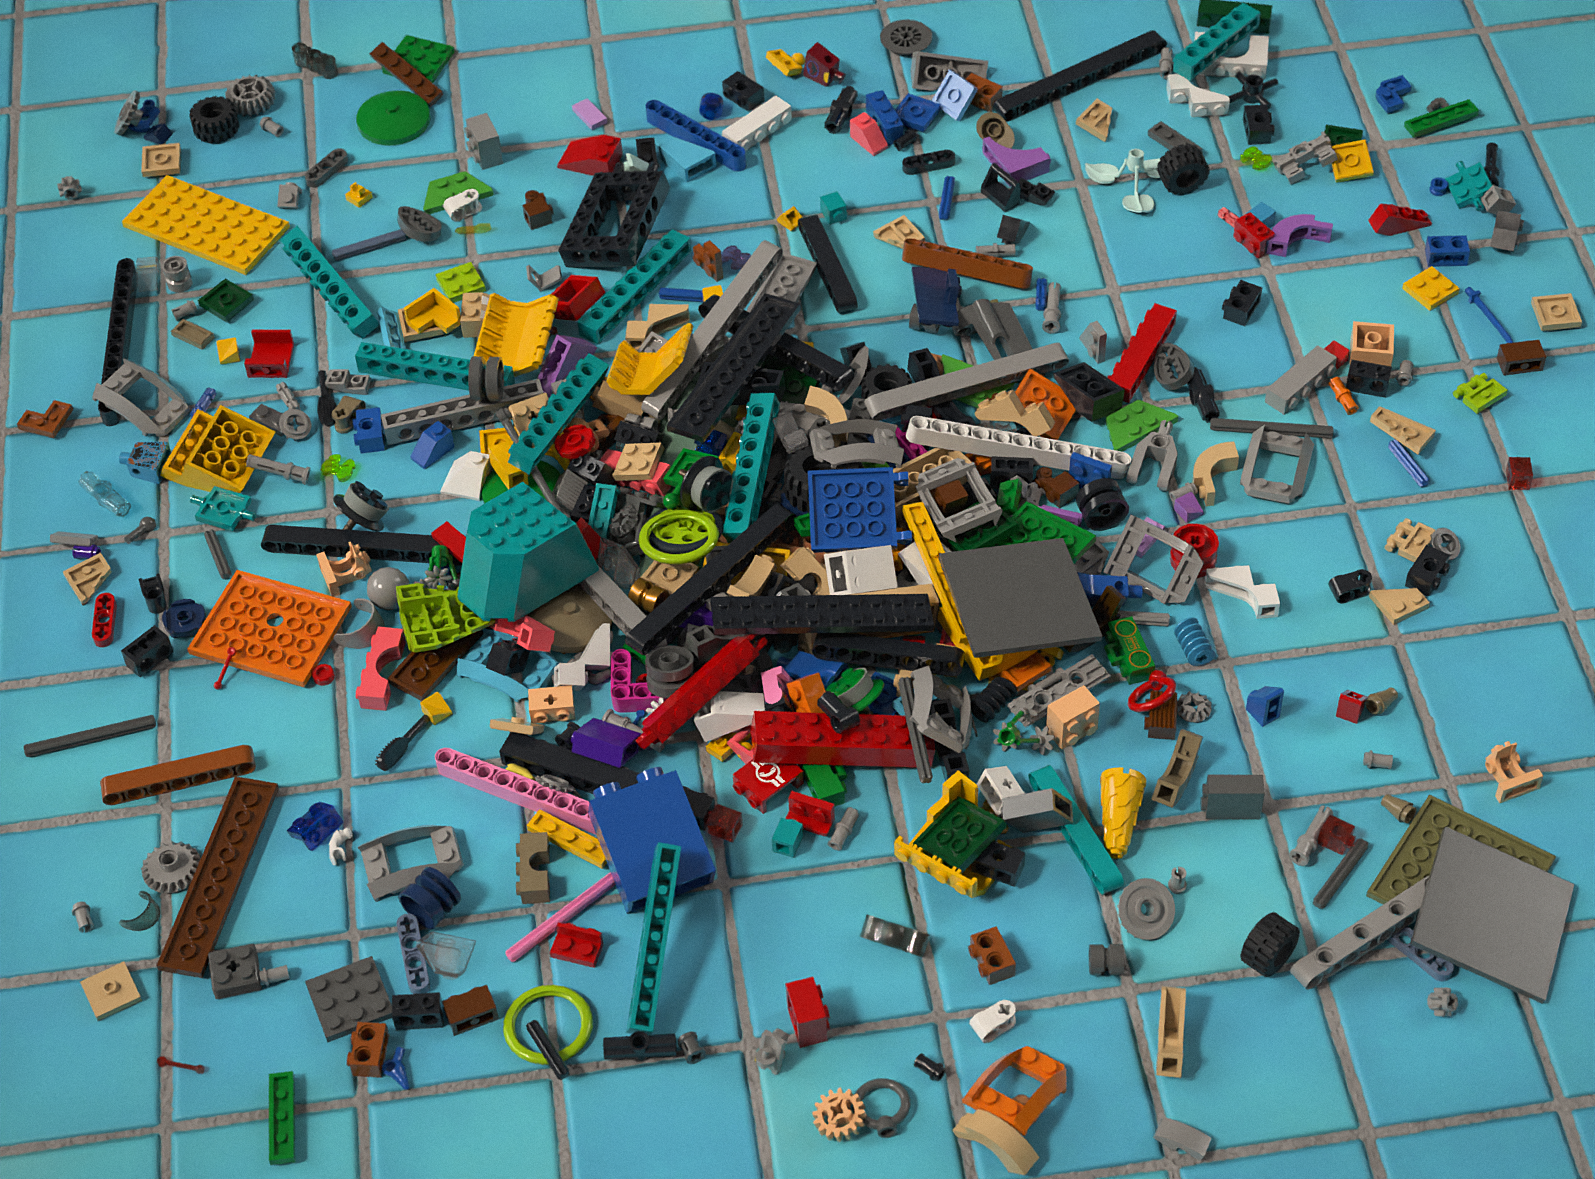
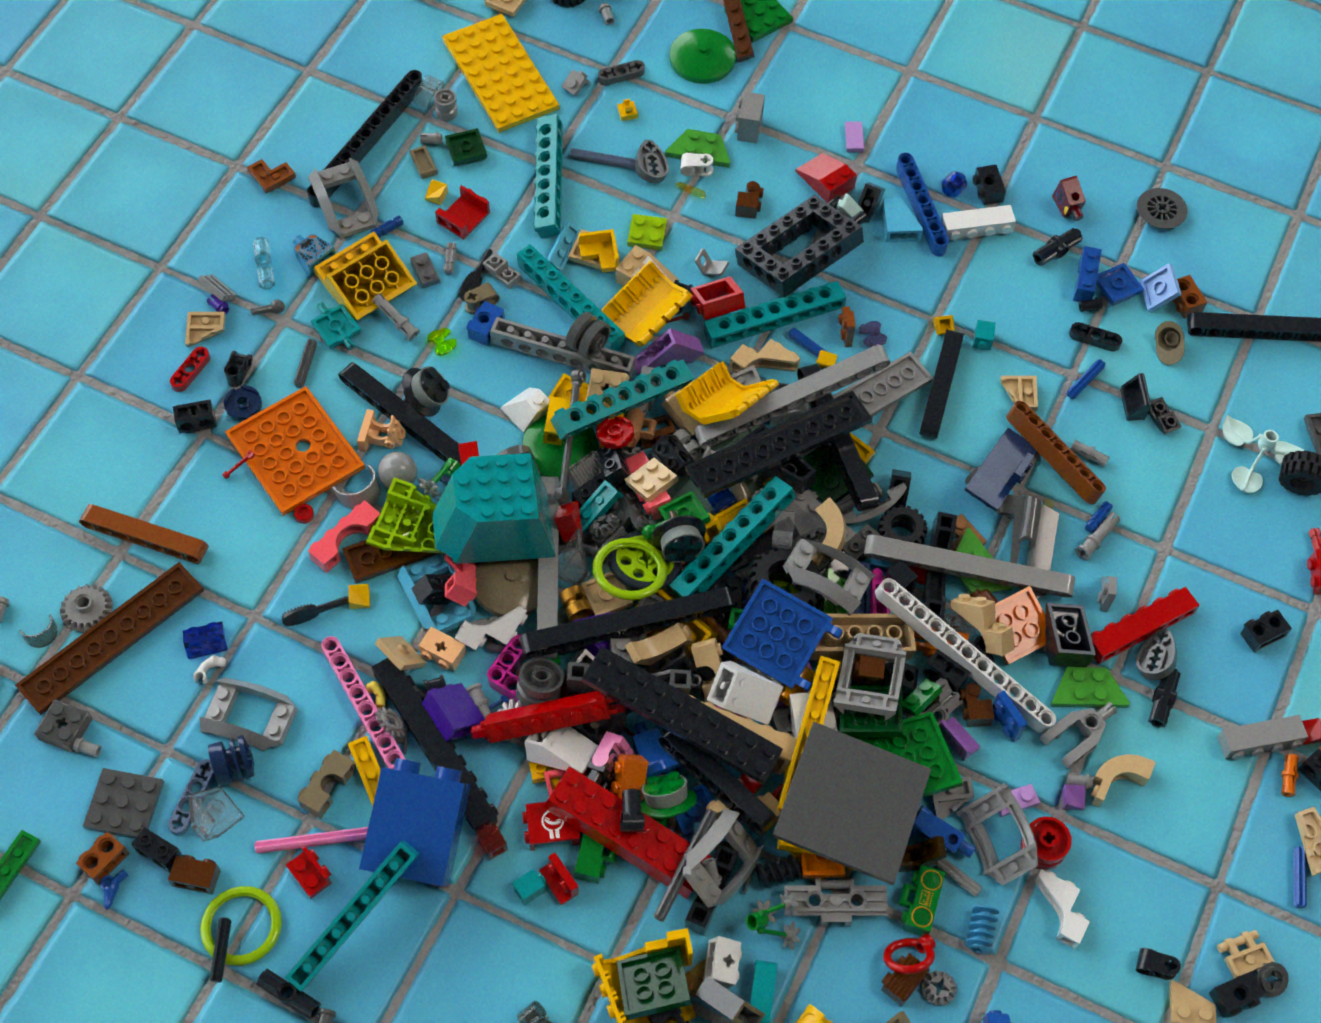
camera: 30 degrees right, 10 degrees up
dark grey axle [24,715,156,757] -> none
light grey gear [278,409,311,441] -> none
blue slope [410,421,455,470] -> none
yellow plate [766,49,805,76] -> none
light grey axle [828,807,859,851] -> none
coral slope [850,112,888,156] -> none
light grey wedge [911,51,988,91] -> none
medium lavender arch [982,137,1051,187] -> none
black slope [997,215,1030,244] -> none
light nougat brick [1046,685,1100,749] -> none
tan wing [1075,99,1112,142] -> none
black wheel [1076,478,1129,531] -> none
dark grey axle [1210,418,1333,438] -> none
light grey wedge [1240,424,1314,504] -> none

